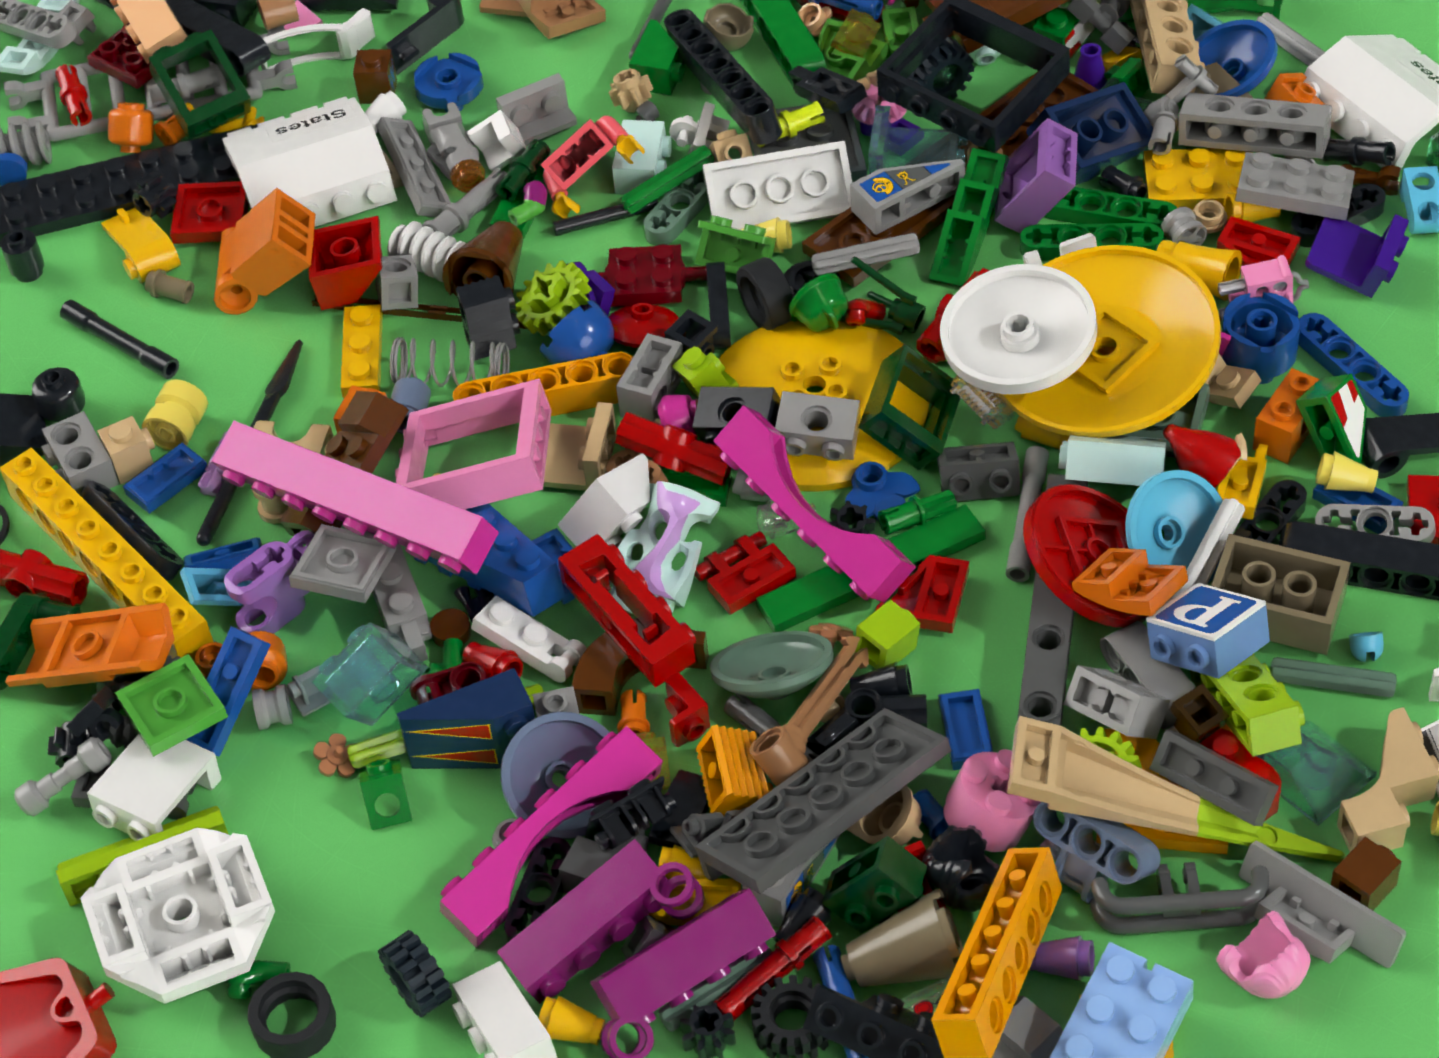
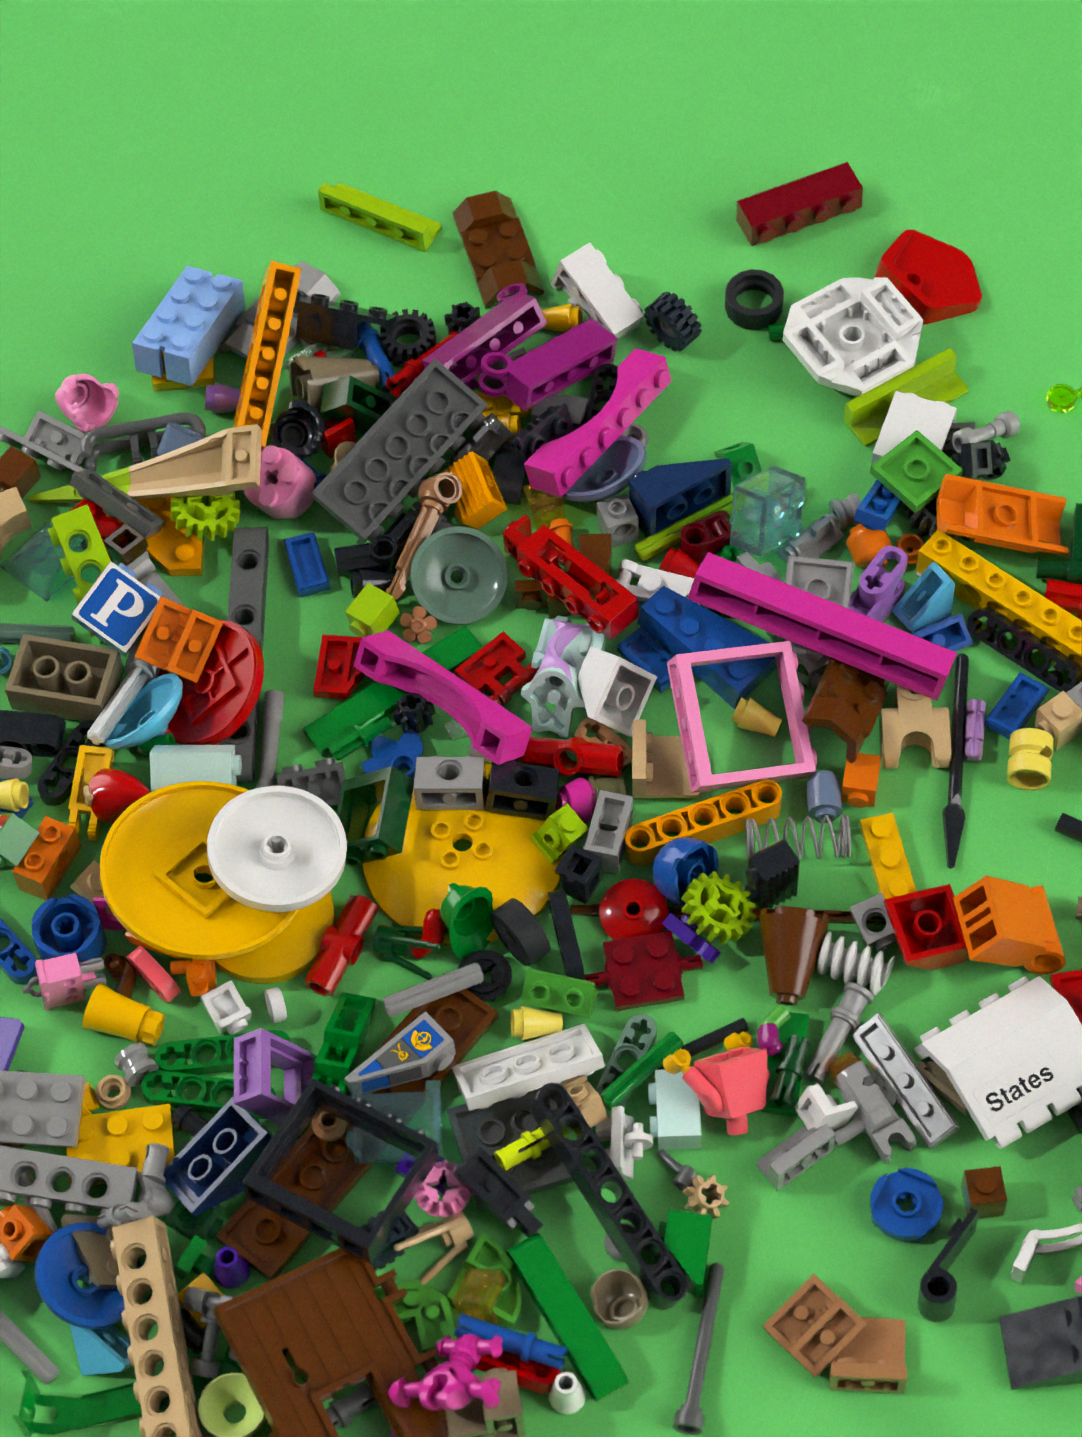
camera: 170 degrees right, 10 degrees up
white cone [365,91,407,133] -> none
light nougat plate [798,2,833,37] -> none
light grey brick [1063,665,1171,739] -> none
red wing [1217,216,1301,266] -> none

